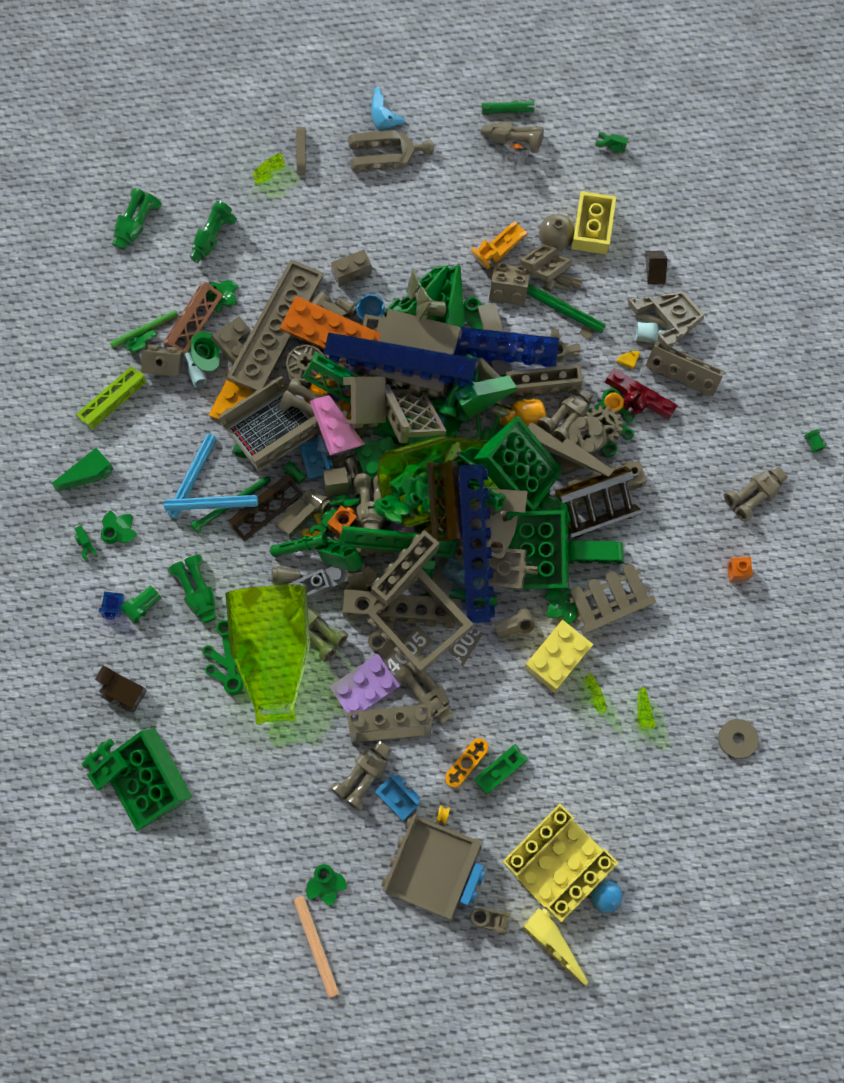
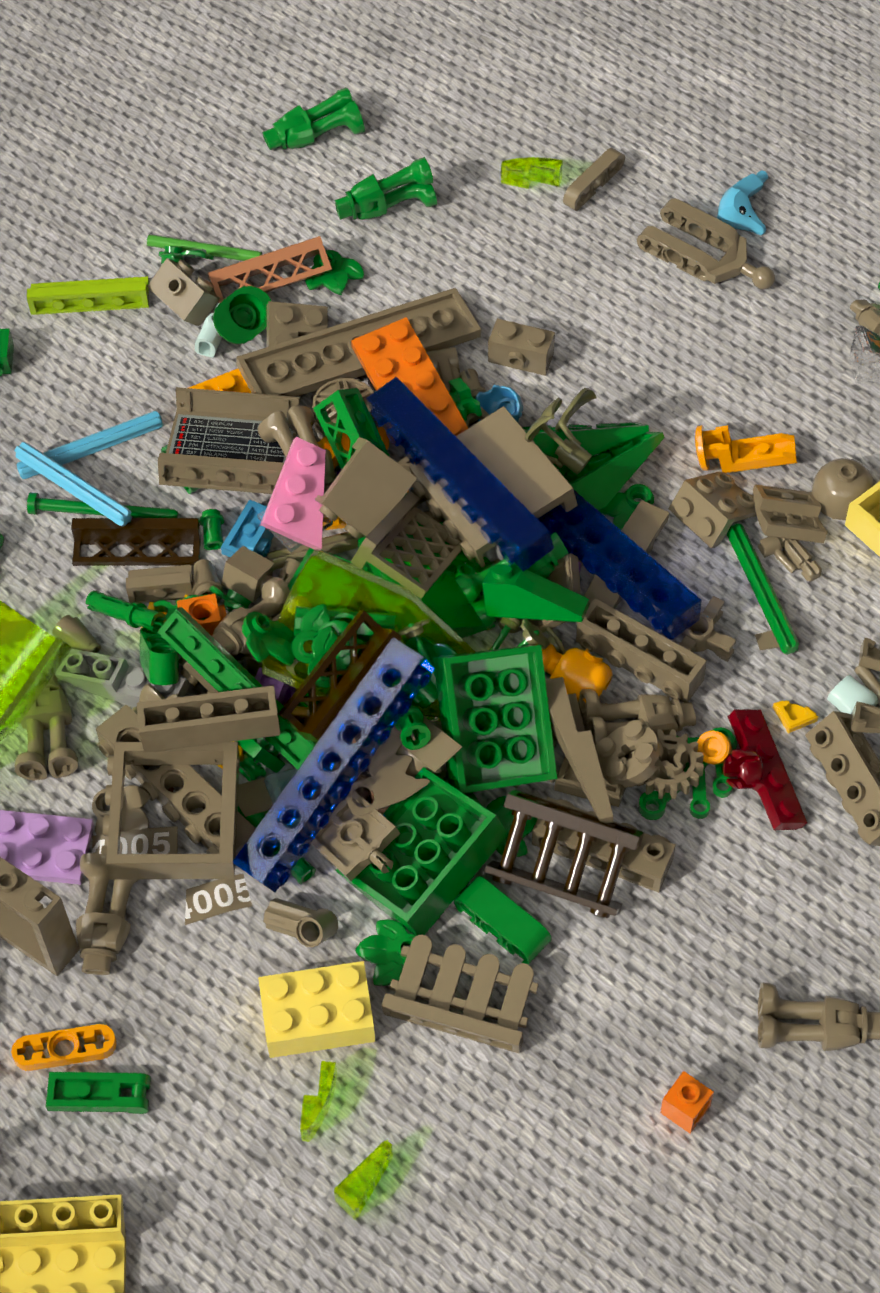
camera: 45 degrees right, 15 degrees down
none -> green plate [448,377,482,421]

